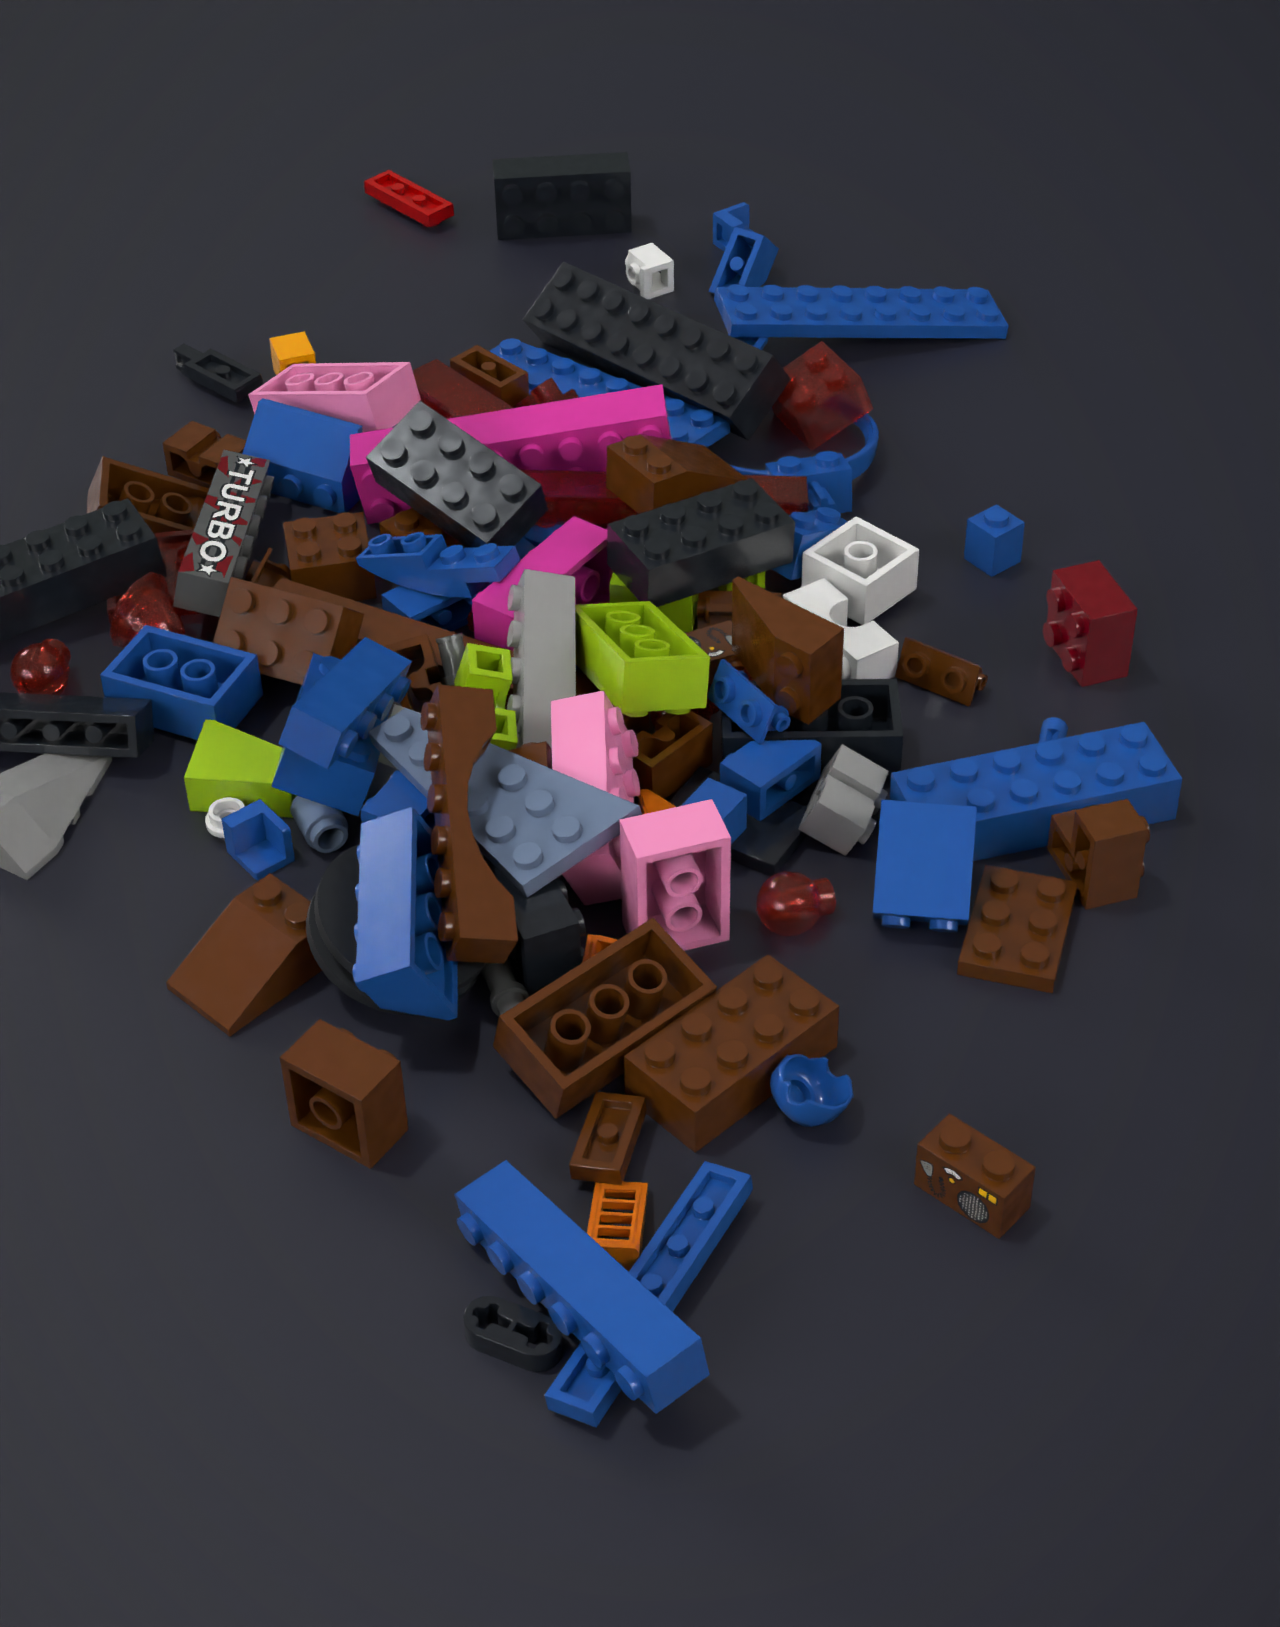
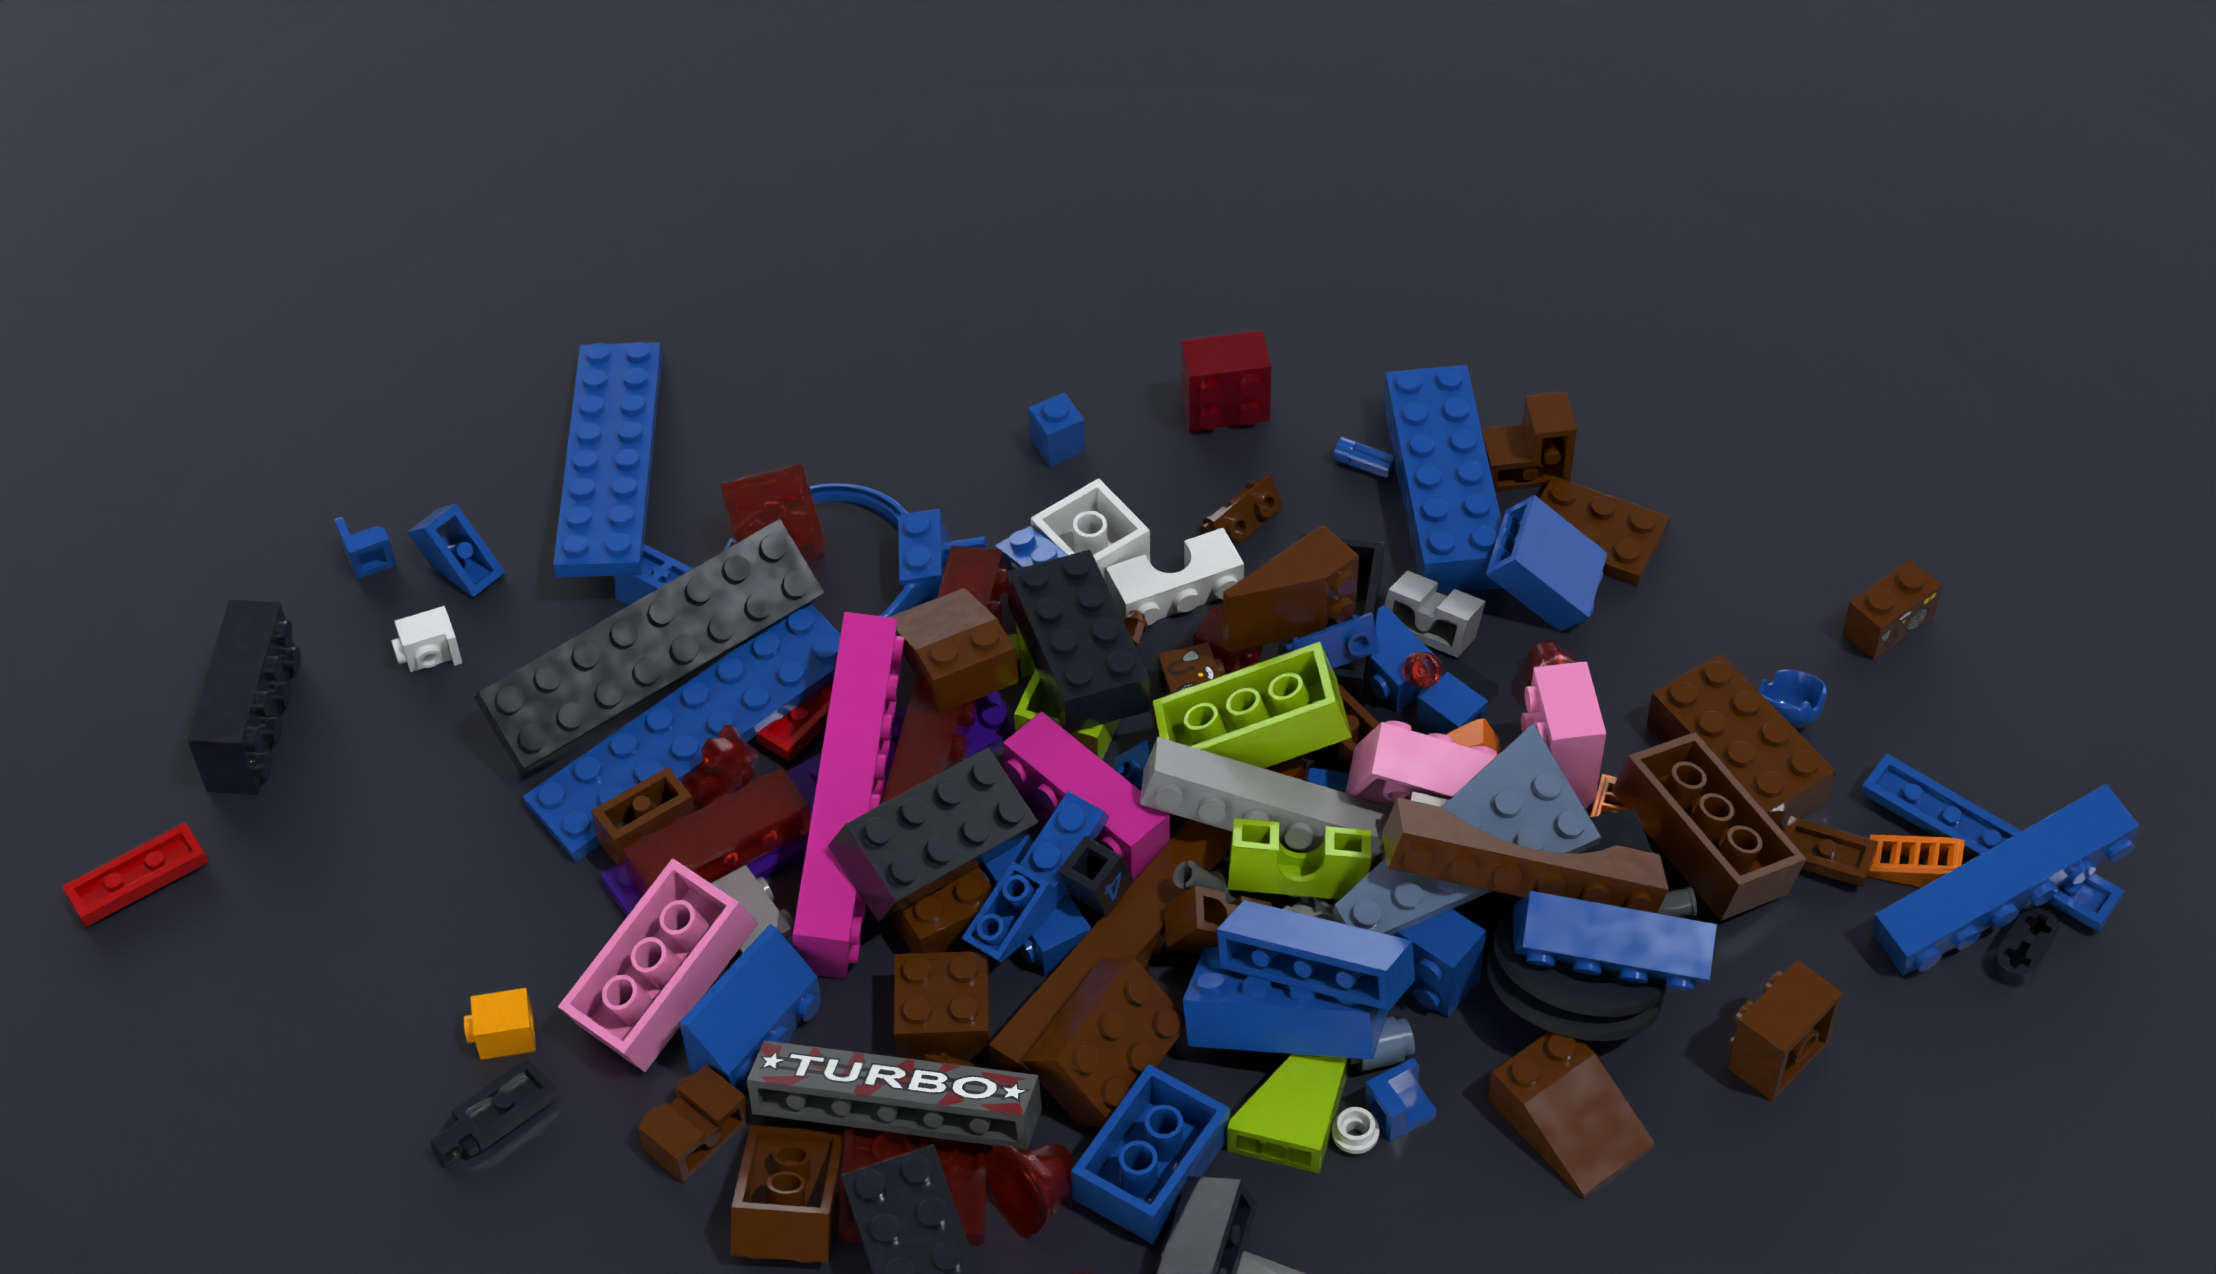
camera: 80 degrees left, 10 degrees up
none -> black brick [1058,836,1134,917]
none -> clear red hinge [1403,651,1443,688]

